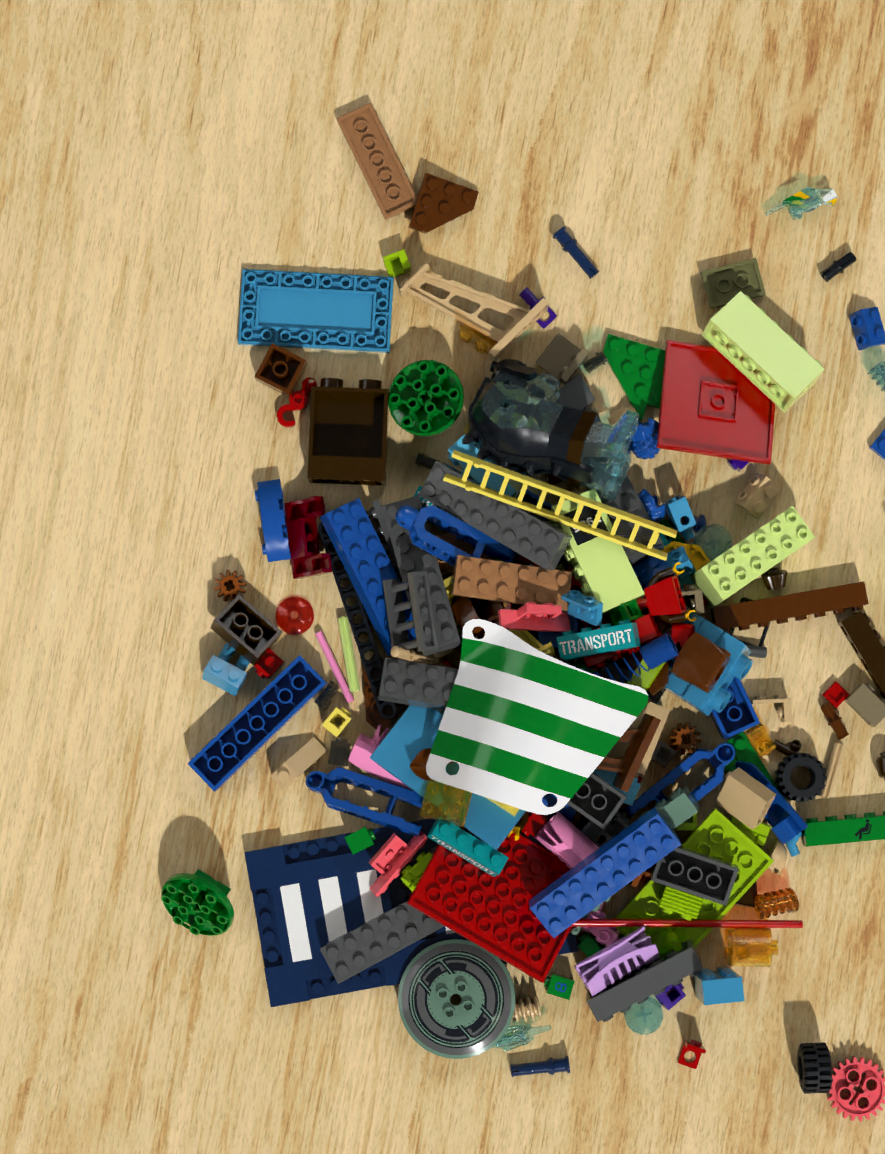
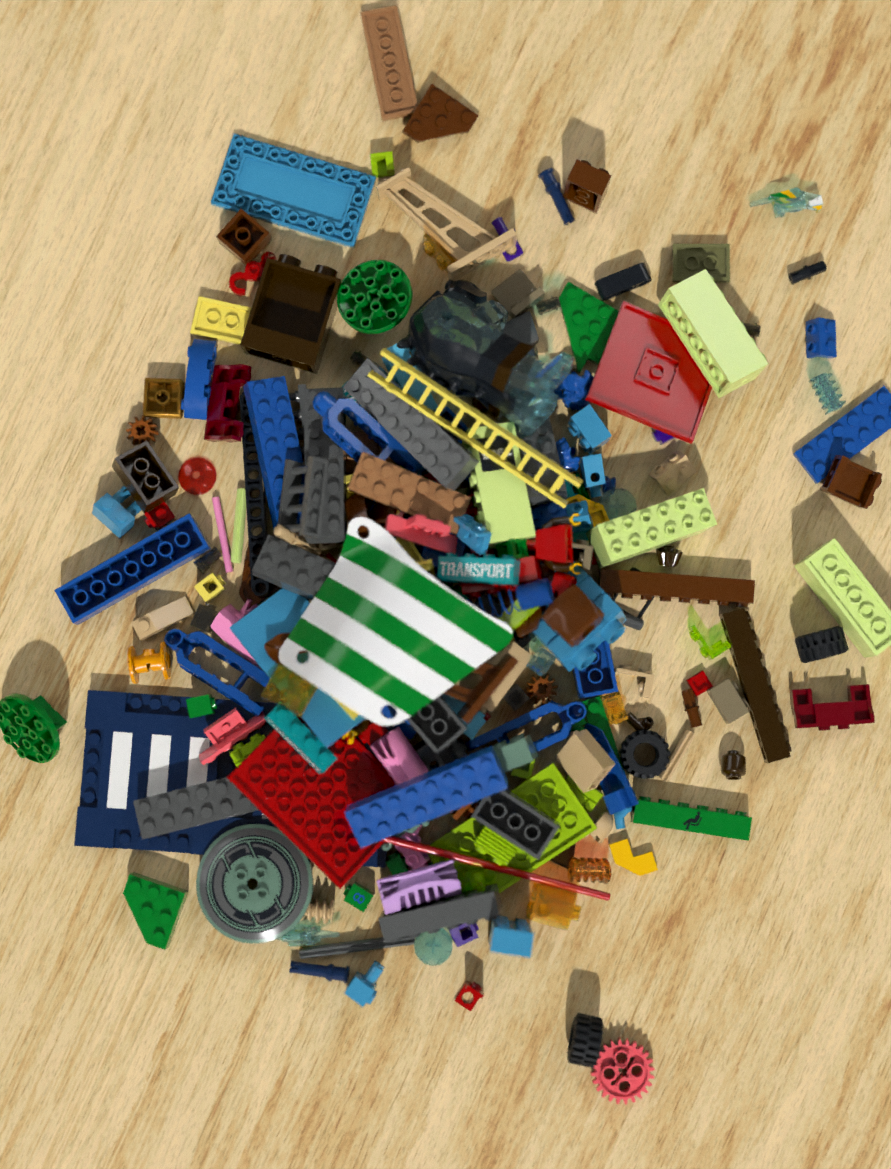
camera: 15 degrees right, 0 degrees up
none -> green brick [123,872,189,950]
none -> light orange hose [127,642,171,684]
none -> pearl gold brick [143,378,184,419]
none -> light yellow plate [190,296,251,345]
none -> dark grey axle [299,936,415,959]
none -> dark azure brick [344,961,384,1007]
none -> clear light blue brick [526,646,556,677]
none -> reddish brown brick [563,159,612,214]
none -> dark azure brick [568,404,612,455]
none -> black beam [594,262,652,301]
none -> yellow tile [608,838,658,876]
none -> clear neon green bracket [689,625,731,660]
none -> clear smoke pin [744,323,761,338]

